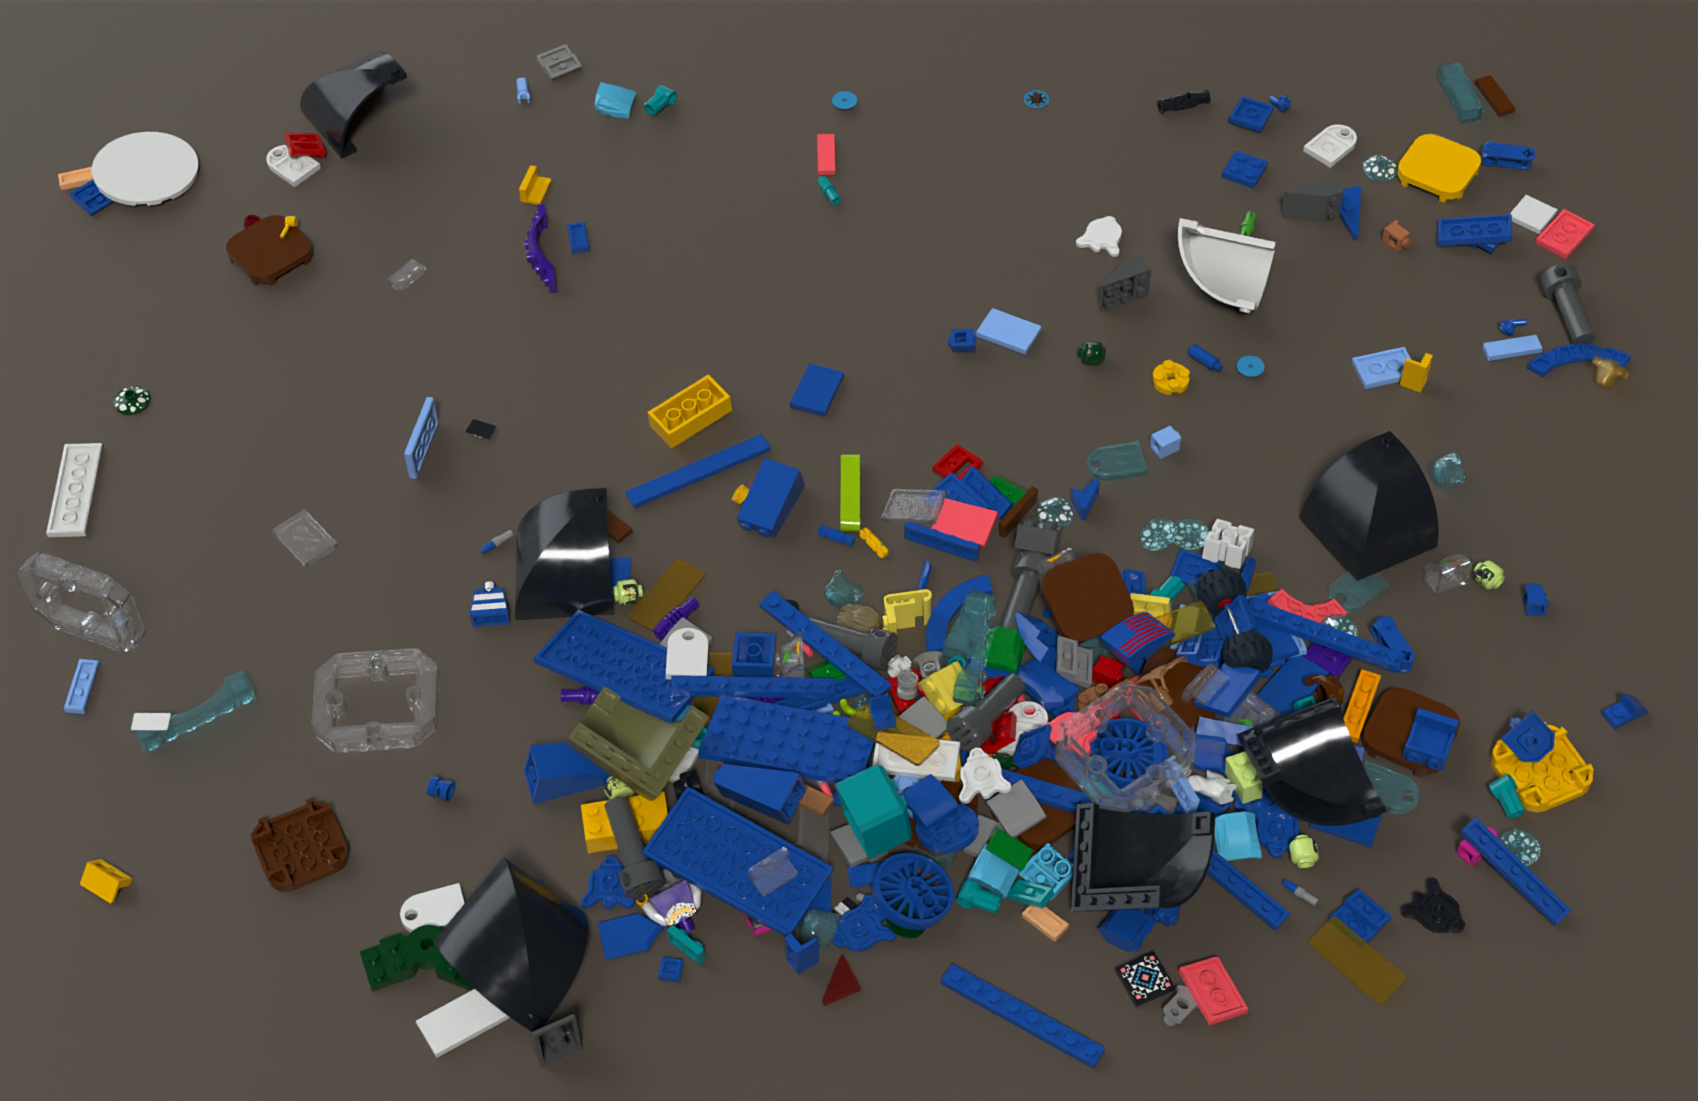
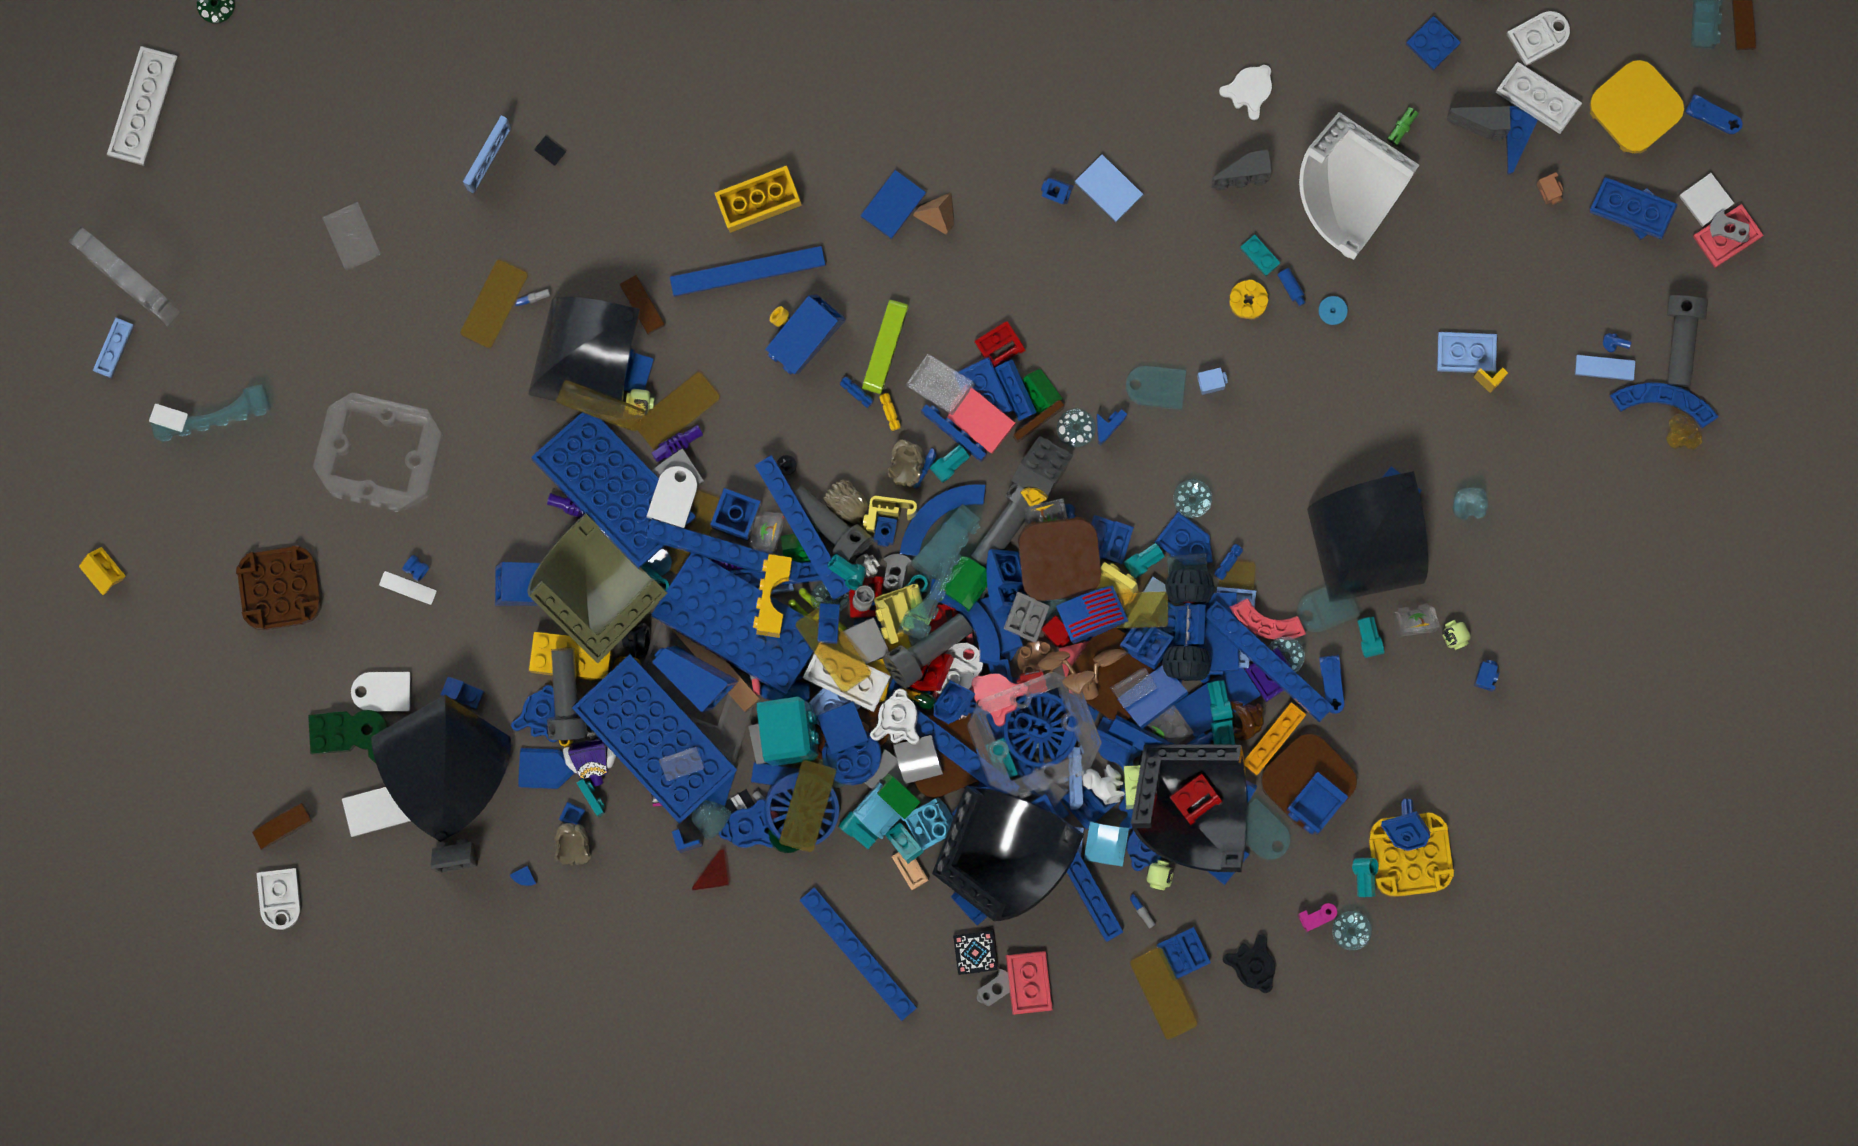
camera: 20 degrees right, 30 degrees up
blue torso [470,581,510,627] -> none
clear light blue hair [824,569,864,609] -> none
dark green head [1078,341,1106,366] -> none
clear light blue dish [1139,518,1177,551] -> none
white brick [1202,519,1255,569] -> none
clear light blue dish [1362,155,1398,181] -> none
blue plate [1460,818,1572,926] -> none
blue slope [1602,693,1648,730] -> none
none -> reddish brown slope [252,803,313,850]
none -> white sticker [379,571,437,605]
none -> clear yellow piece [460,260,528,348]
none -> blue tile [510,866,536,886]
none -> dark tan hair [554,823,591,866]
none -> clear yellow piece [556,380,645,431]
none -> yellow arch [753,554,792,638]
none -> clear yellow piece [779,760,836,852]
none -> teal piece [827,554,867,590]
none -> blue brick [874,516,897,547]
none -> dark tan hair [888,440,925,487]
none -> medium nougat slope [913,193,954,235]
none -> teal piece [930,445,970,483]
none -> yellow tile [1020,487,1048,508]
none -> red plate [1169,773,1222,825]
none -> teal piece [1207,680,1233,722]
none -> teal plate [1240,235,1280,277]
none -> teal piece [1357,617,1384,658]
none -> white tile [1496,61,1582,134]
none -> light grey piece [1710,211,1750,243]

